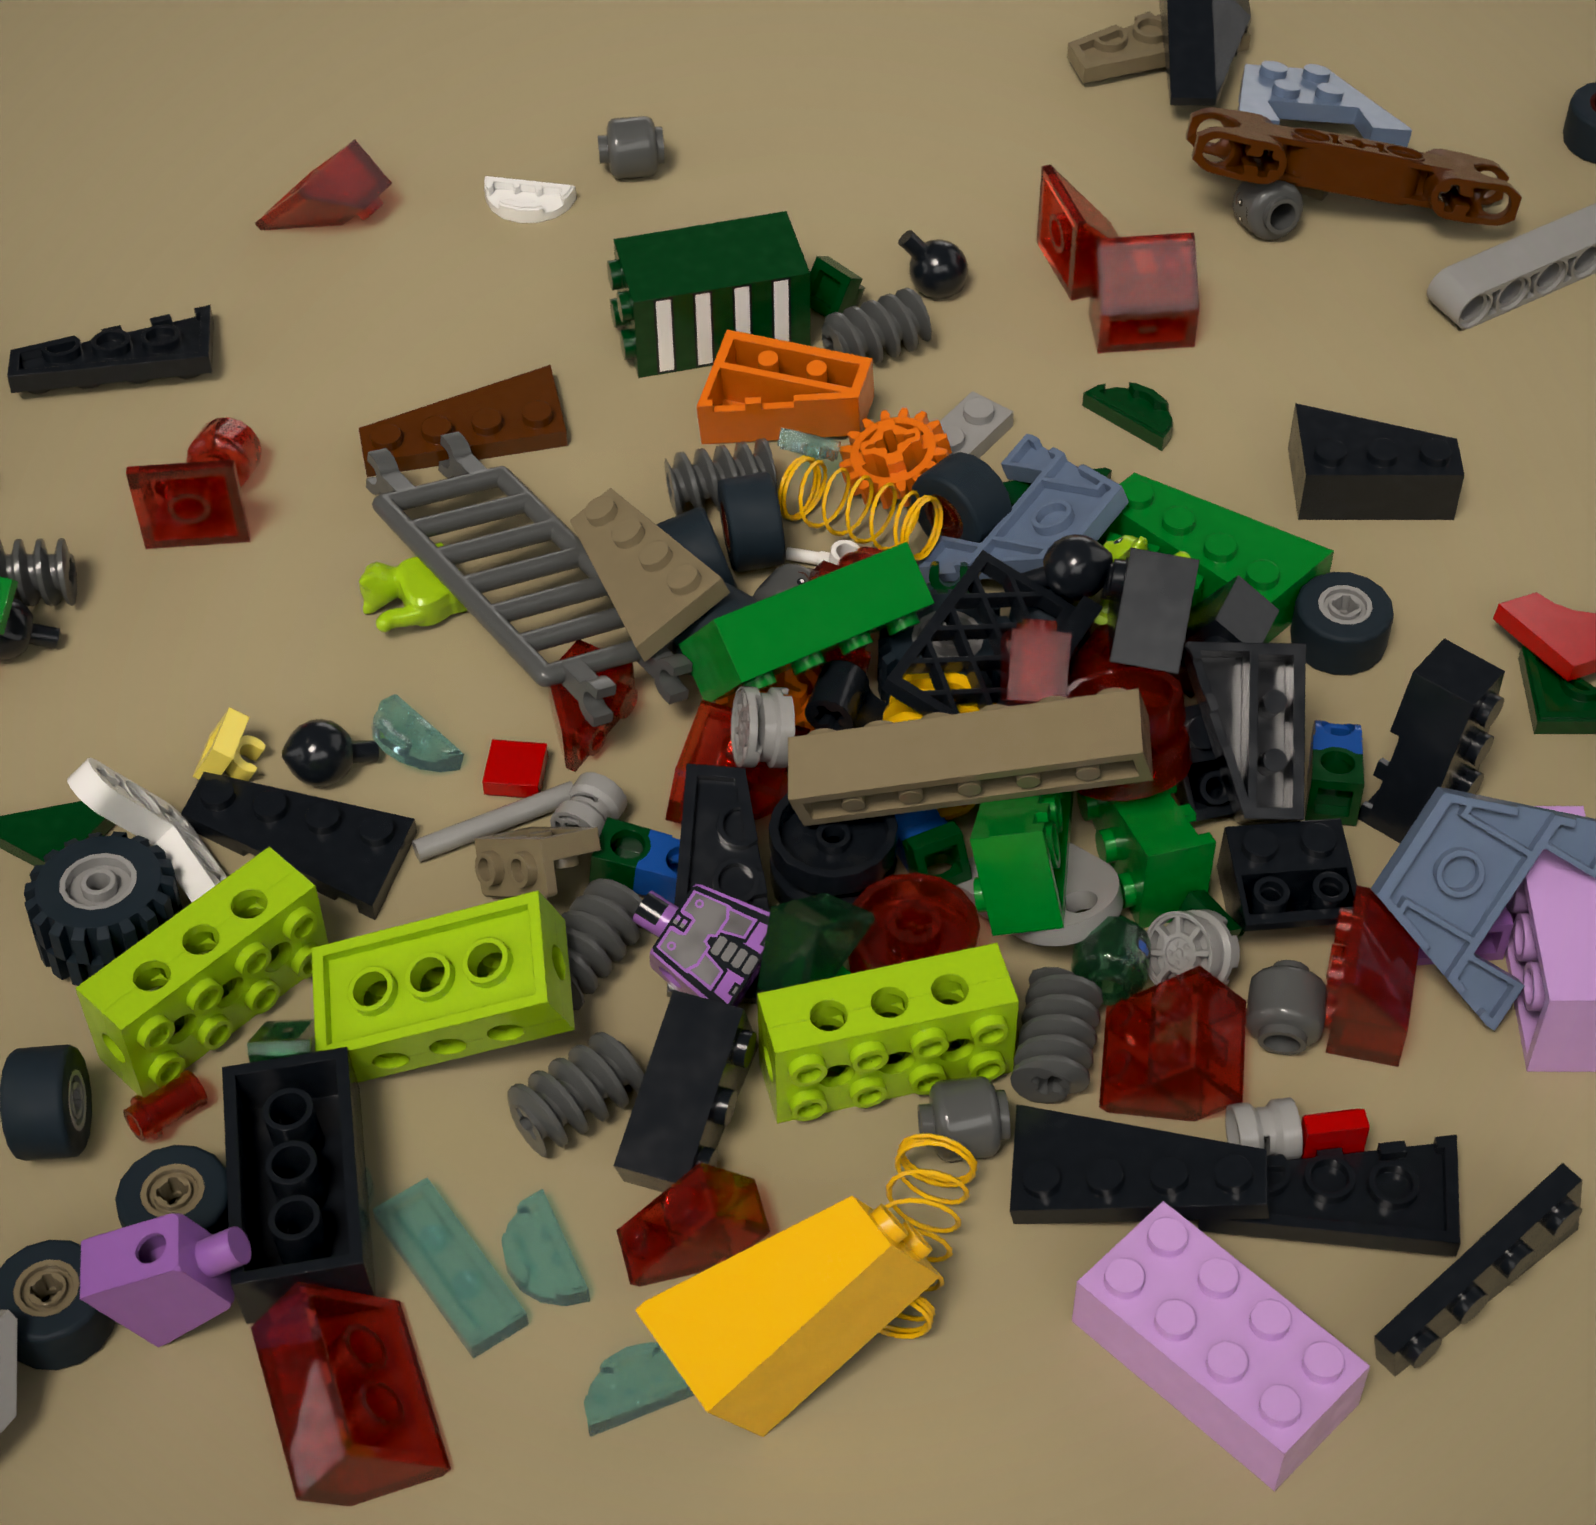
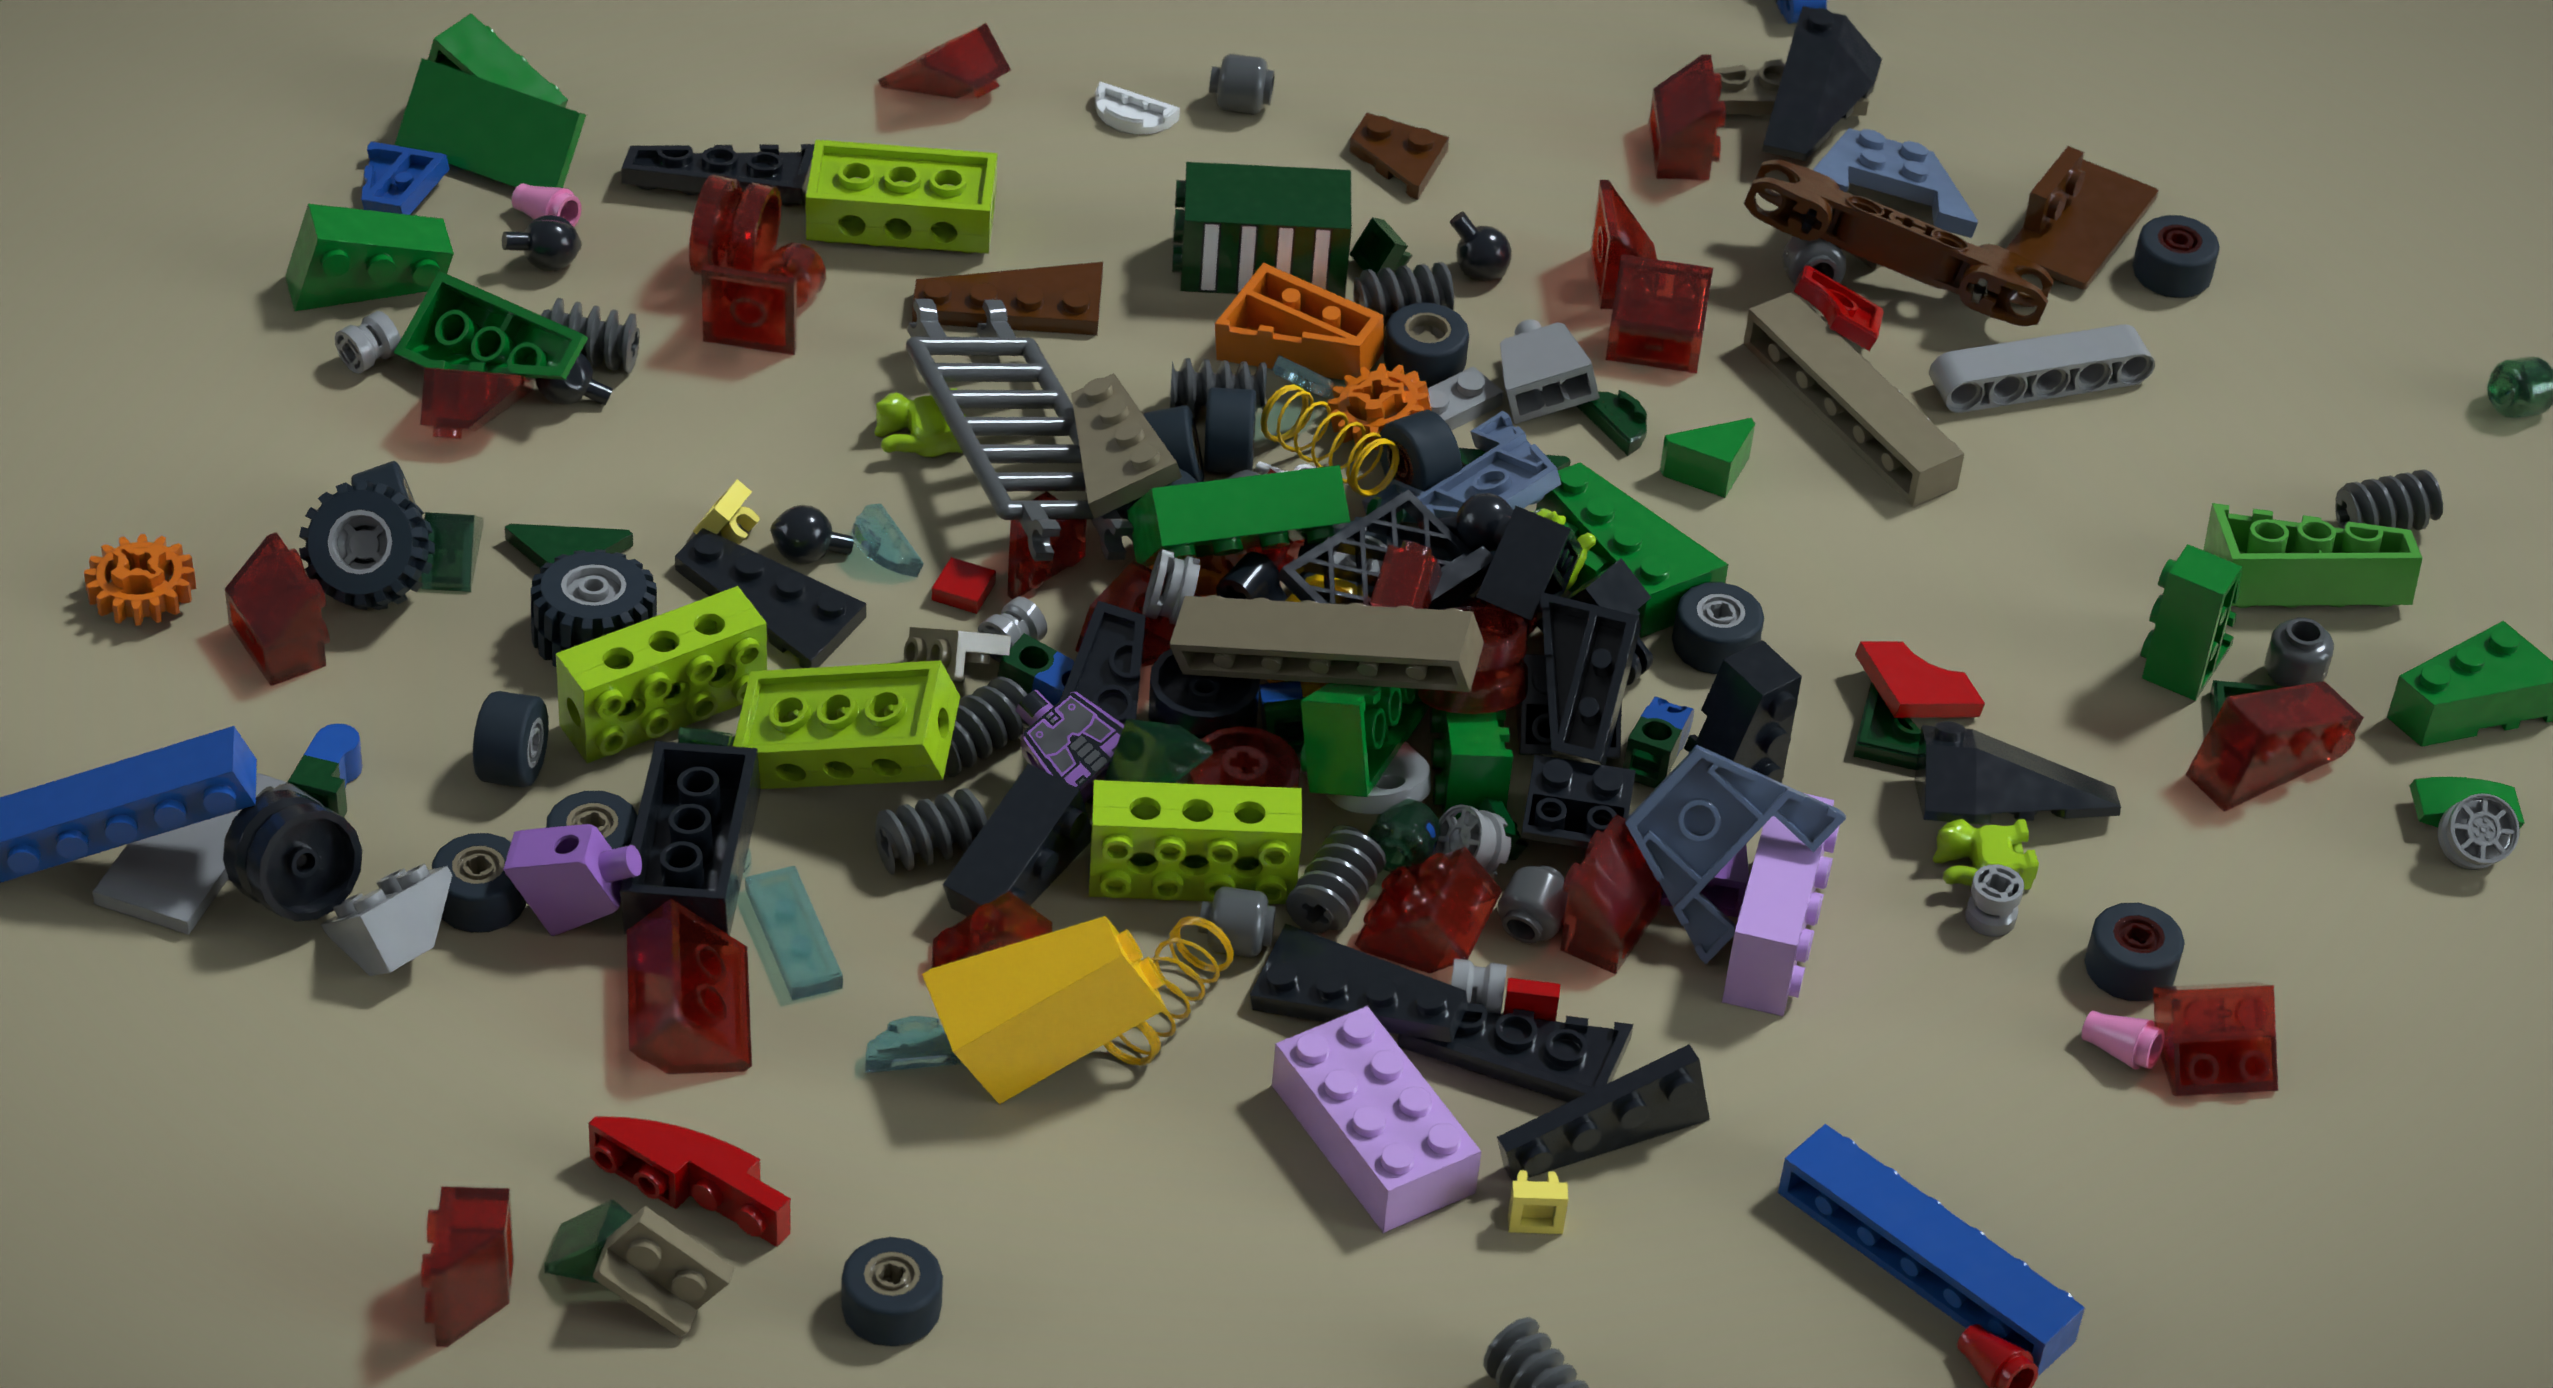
camera: 10 degrees right, 5 degrees down
white beam [67,758,227,902] -> none
clear red pin [123,1070,208,1141] -> none
light grey bar [412,781,573,862] -> none
clear light blue tile [501,1188,590,1306] -> none
black wedge [1288,403,1464,520] -> none
none -> clear red wheel [689,174,782,287]
none -> lime brick [806,139,998,254]
none -> reddish brown wing [1350,113,1449,200]
none -> black wheel [1383,303,1469,388]
none -> light grey torso [1500,319,1600,424]
none -> light yellow tile [1508,1170,1568,1234]
none -> clear red slope [1648,54,1726,180]
none -> green slope [1660,417,1755,498]
none -> dark tan brick [1743,291,1965,507]
none -> red tile [1793,265,1884,351]
none -> reddish brown bracket [2006,146,2158,290]

